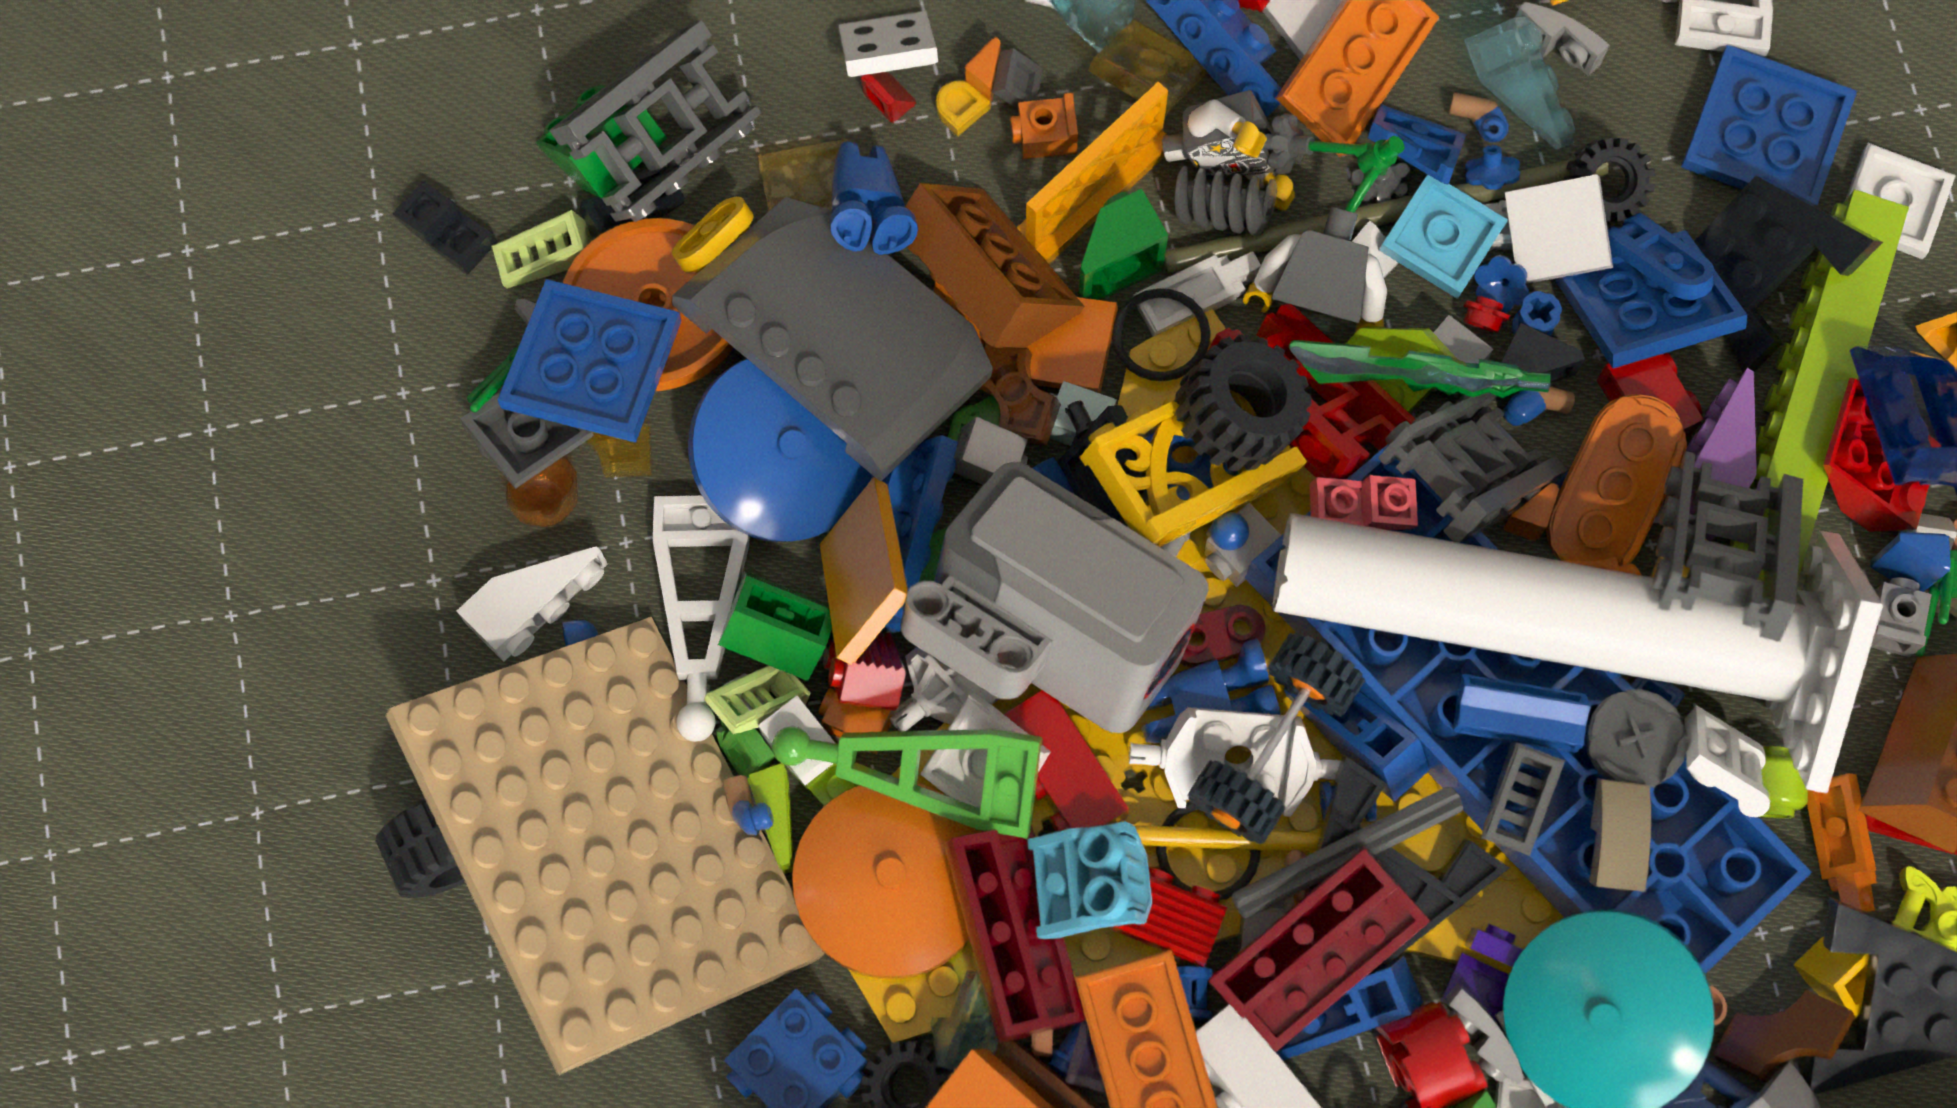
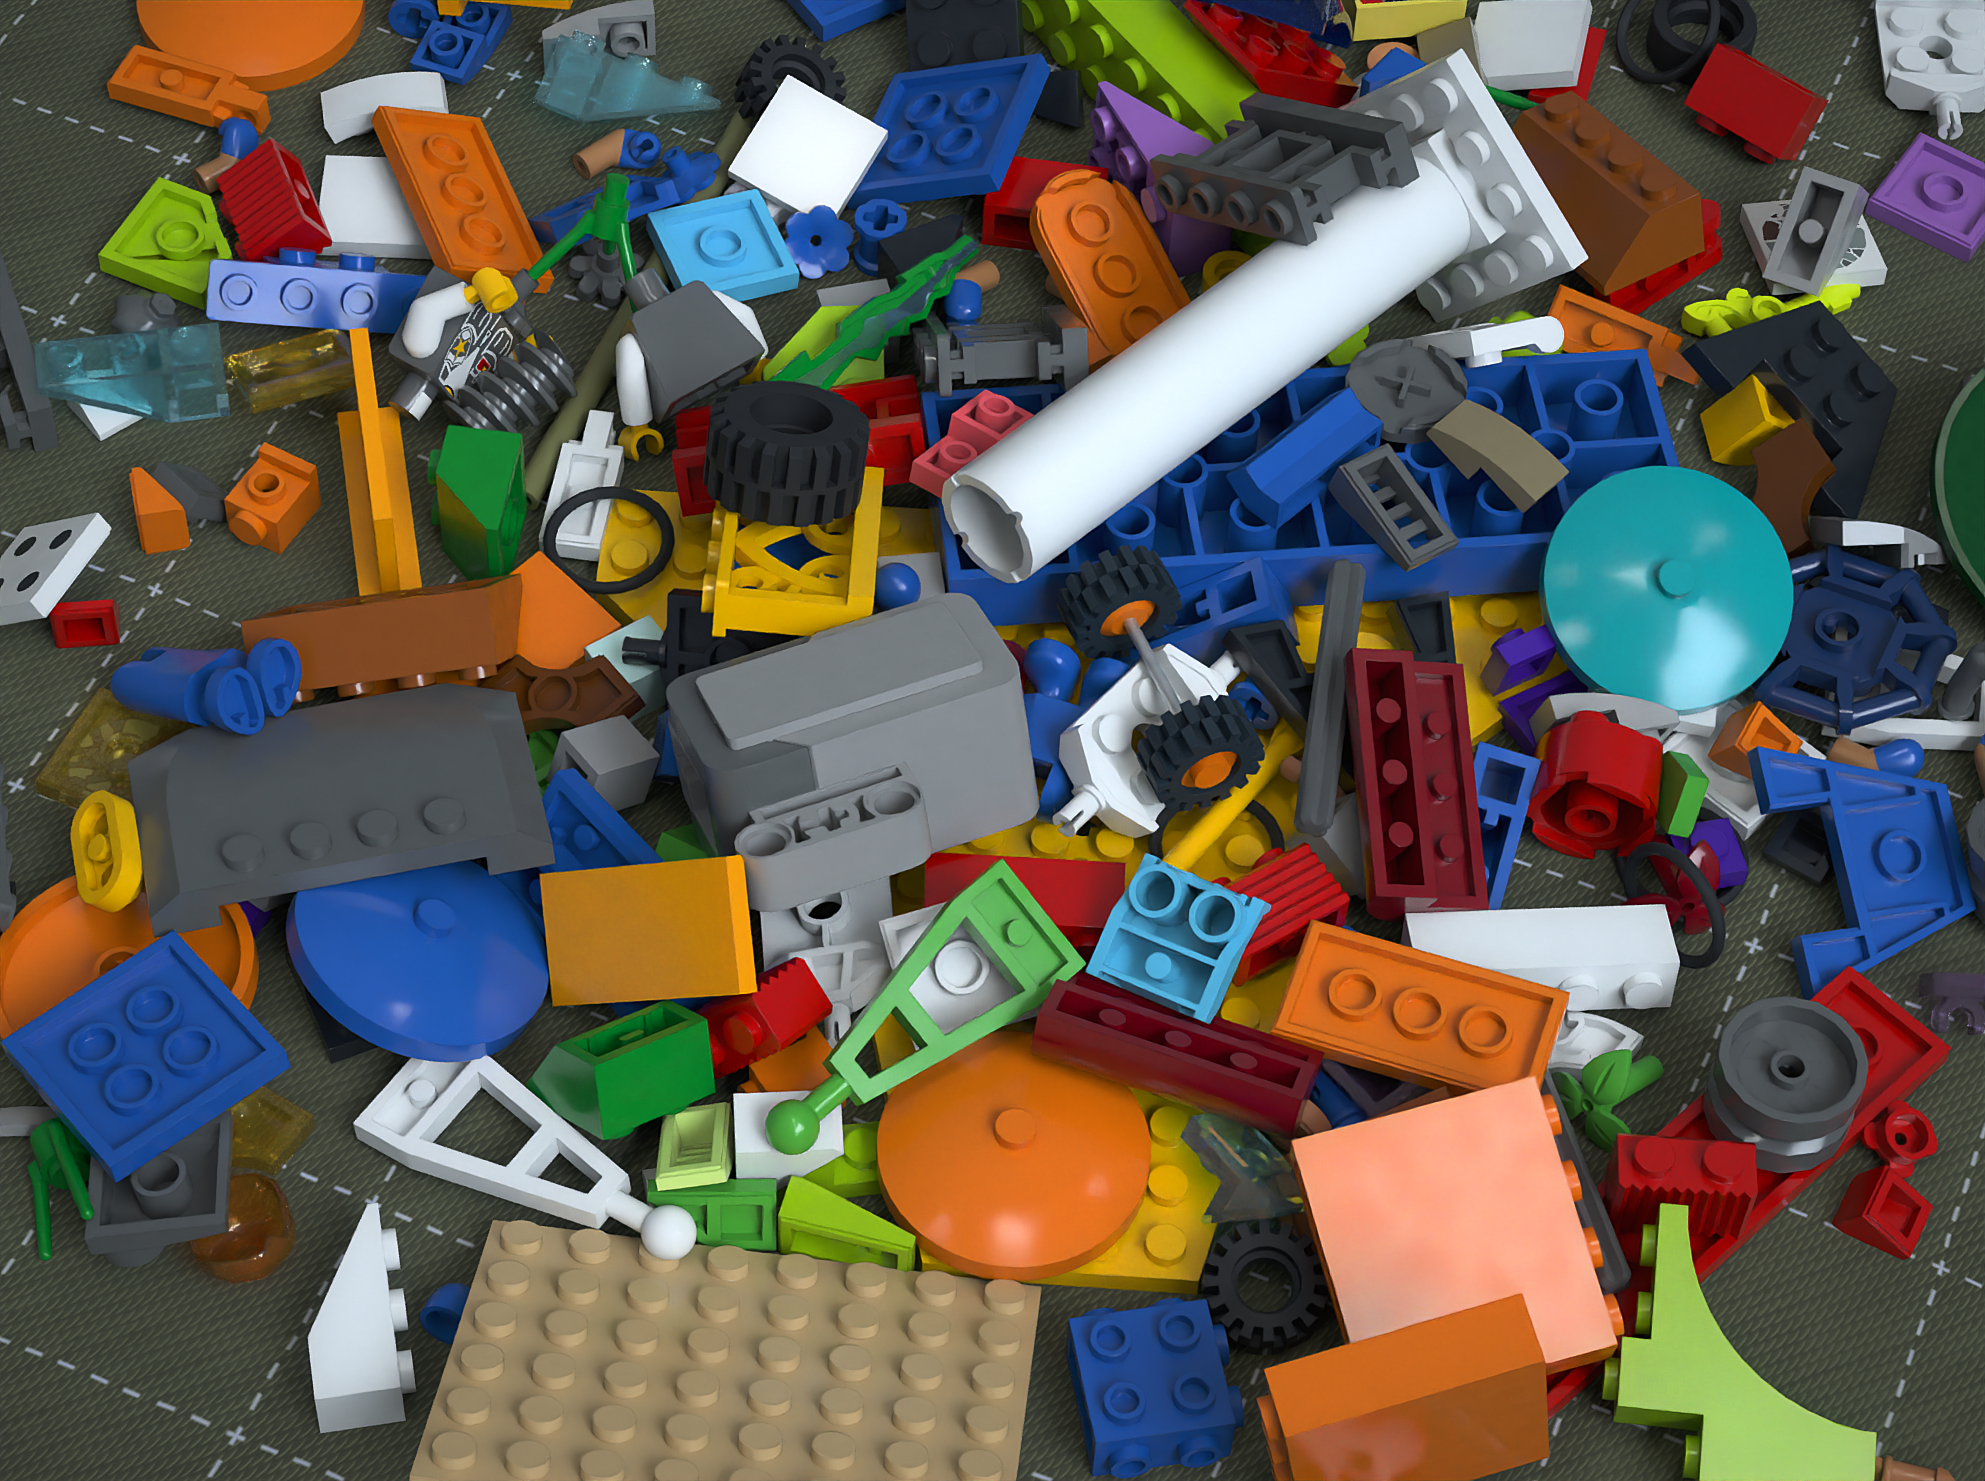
camera: 60 degrees left, 20 degrees down
blue arm [723,775,774,835] -> none
yellow tile [936,80,991,137] -> none
red plate [1463,296,1510,333] -> none
blue plate [1608,213,1714,300] -> none

